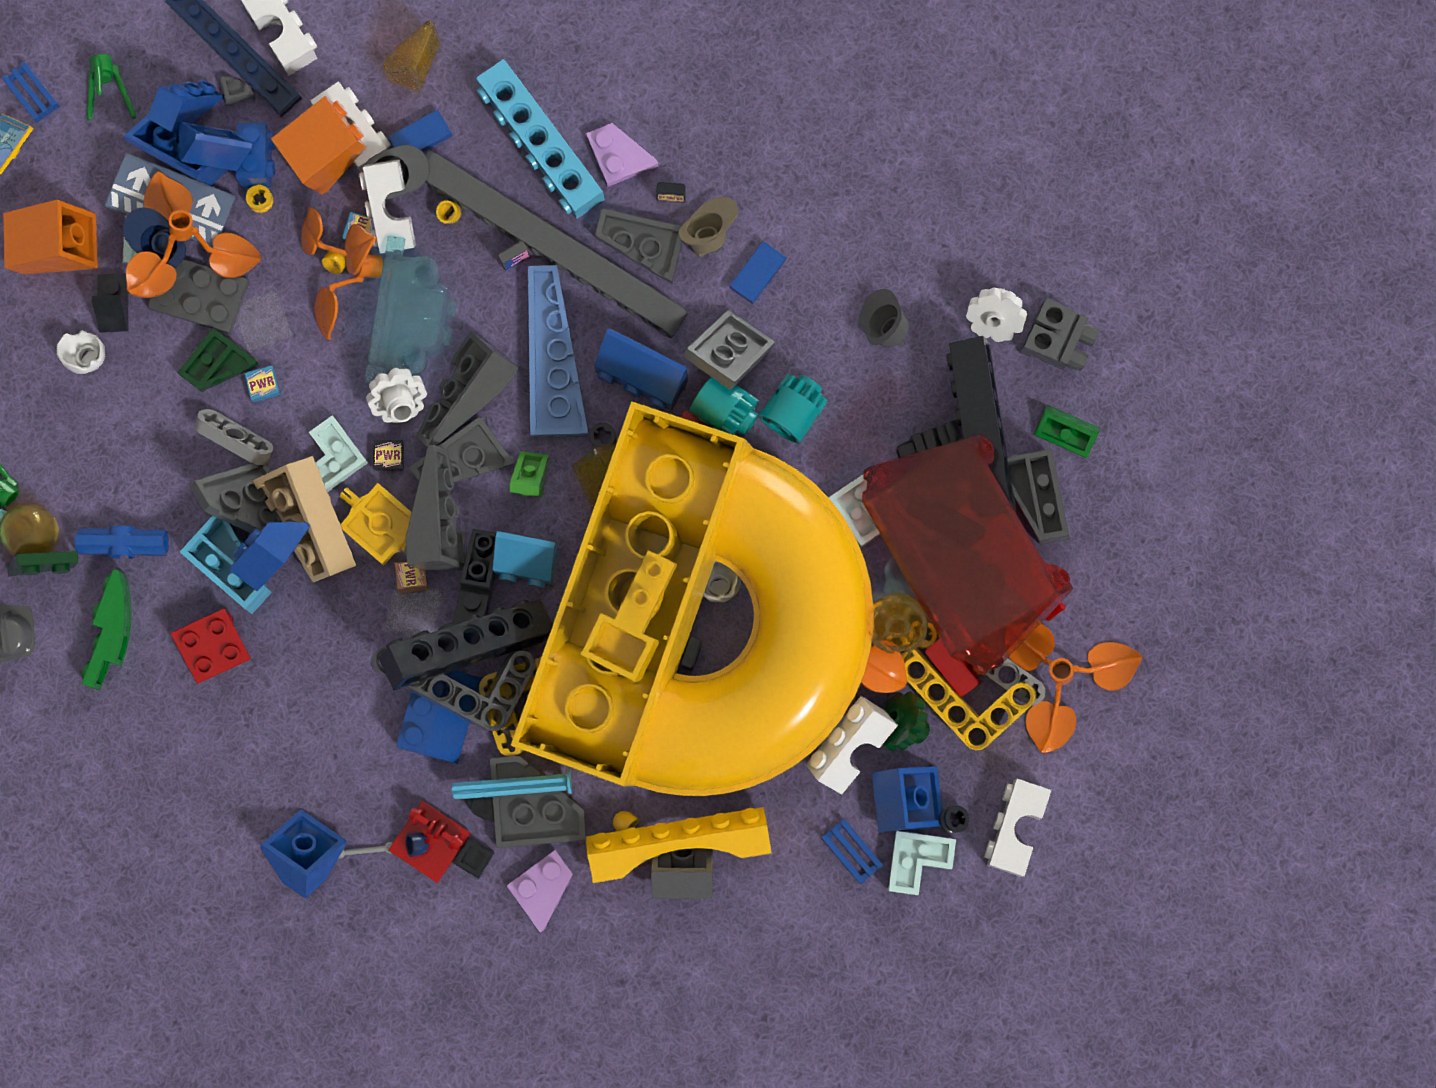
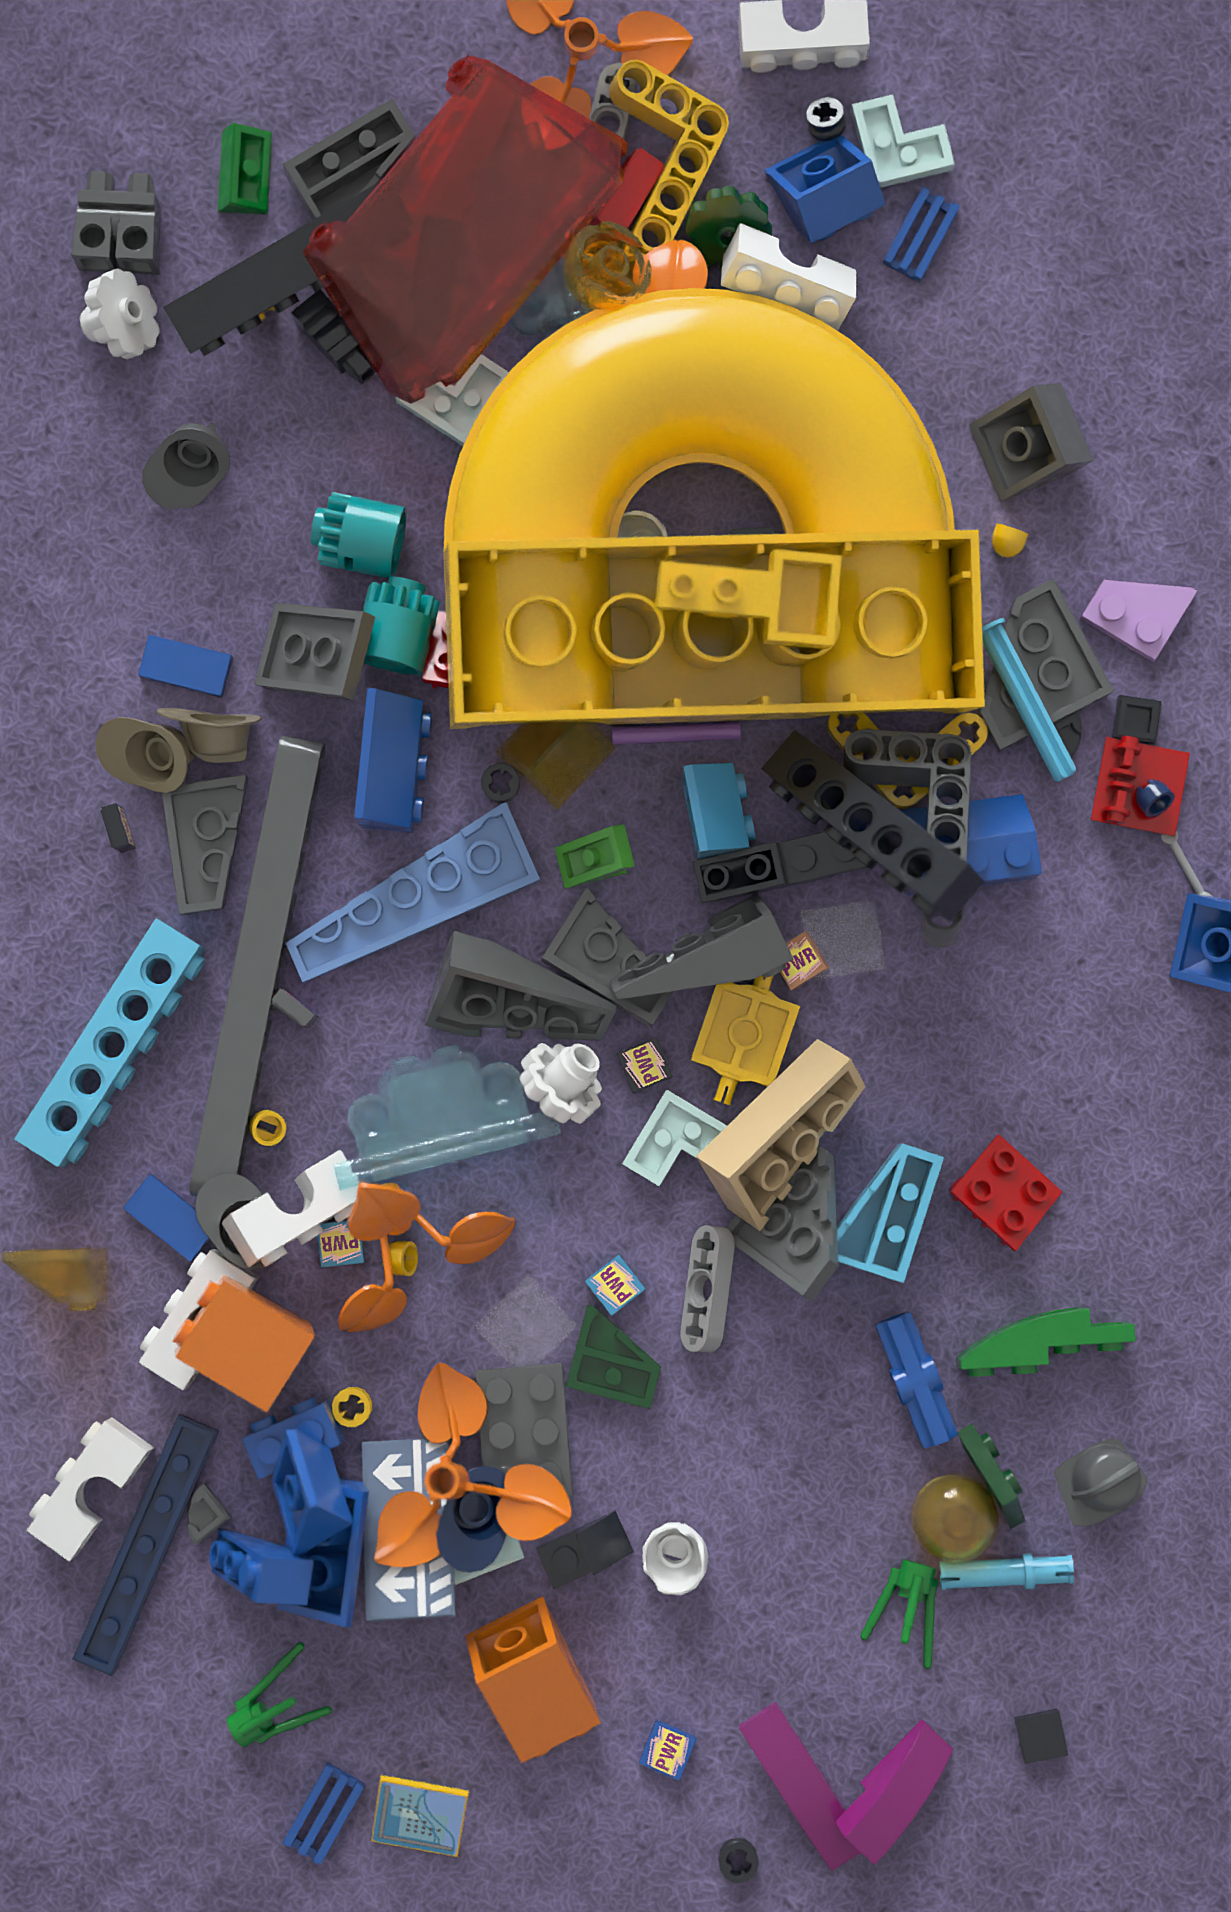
camera: 115 degrees left, 5 degrees up
blue slope [228,522,310,591] -> none
lavender wing [586,123,659,187] -> none
yellow arch [586,807,771,883] -> none
none -> dark tan piece [156,708,262,763]

